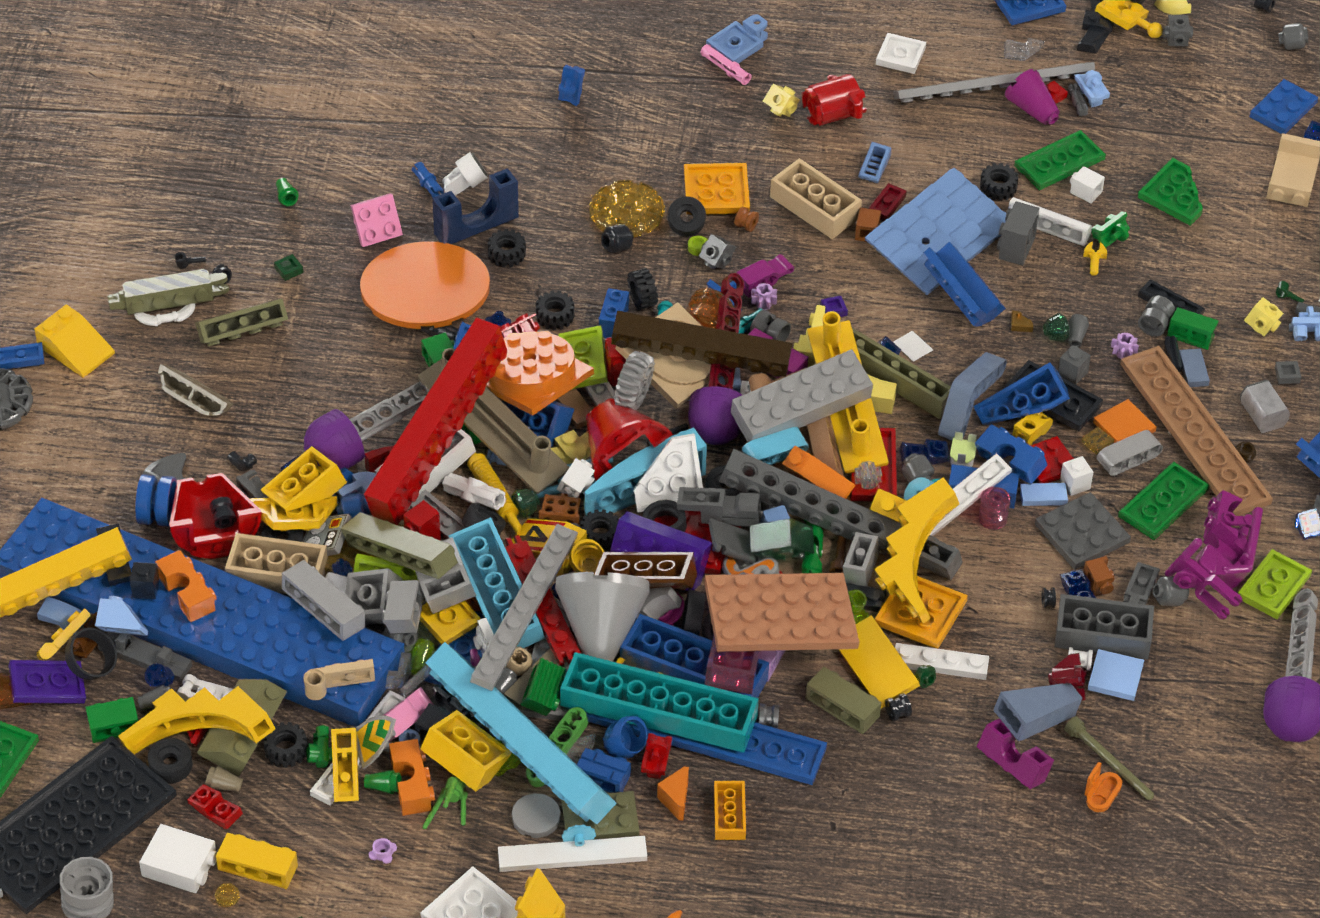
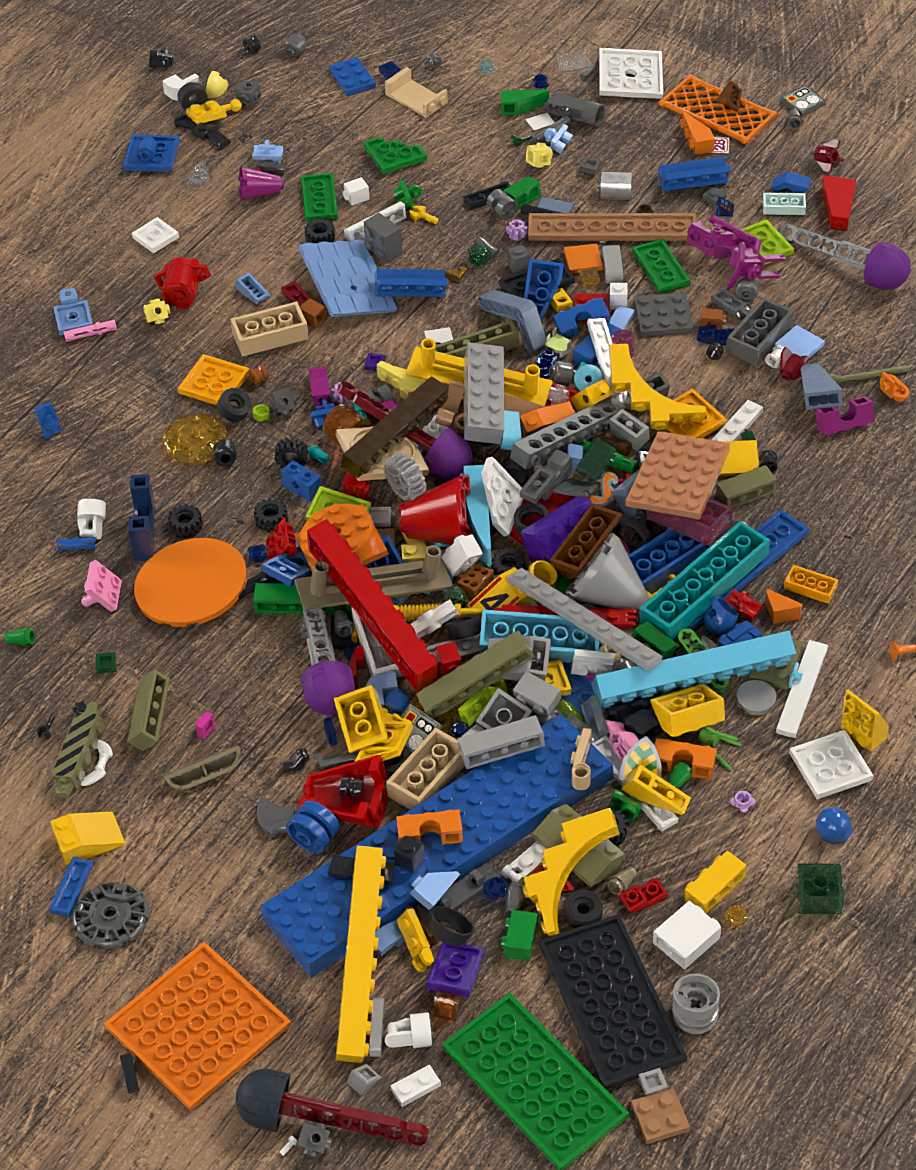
camera: 60 degrees left, 0 degrees up
light grey plate [894,62,1095,103] -> none
none -> dark pink plate [195,711,215,740]

